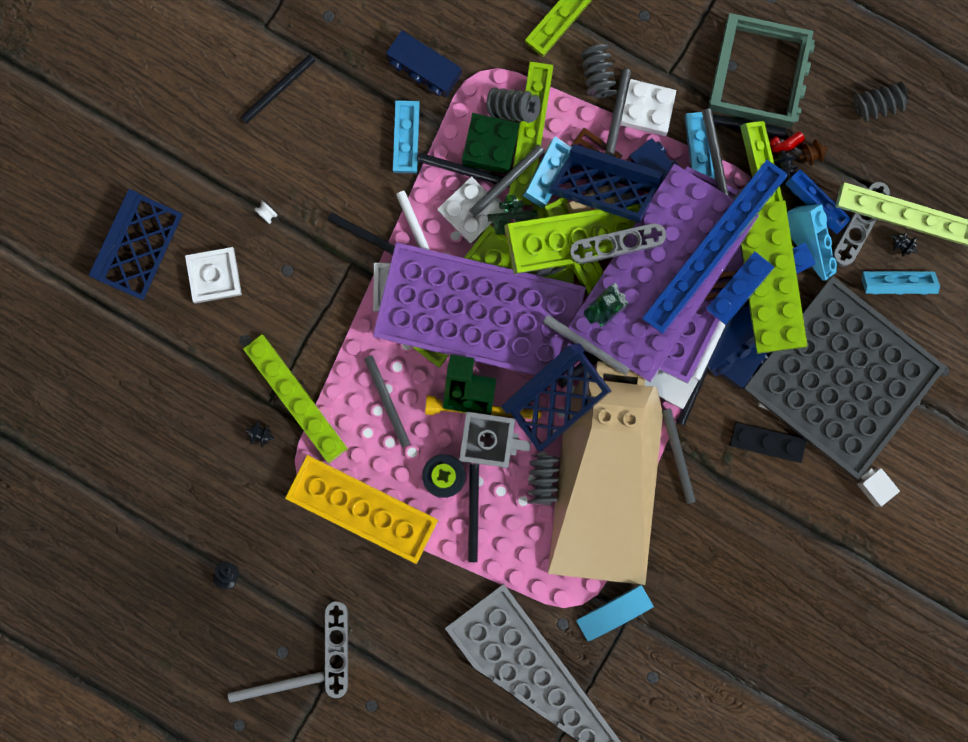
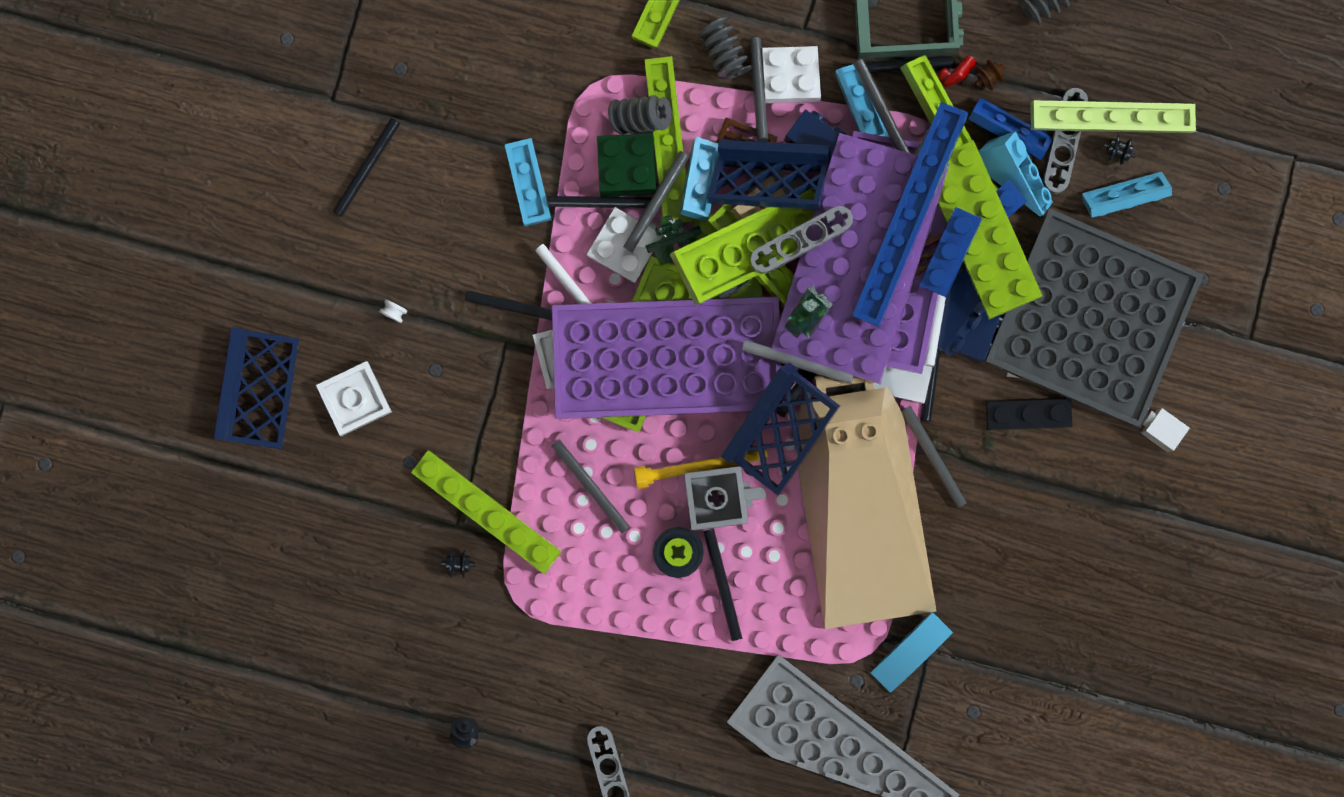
camera: 20 degrees left, 0 degrees up
yellow plate [285,455,438,564] -> none
dark blue brick [386,30,462,98] -> none
dark green brick [443,354,497,415] -> none
dark grey piece [527,455,560,505] -> none
black wheel [774,150,799,179] -> none

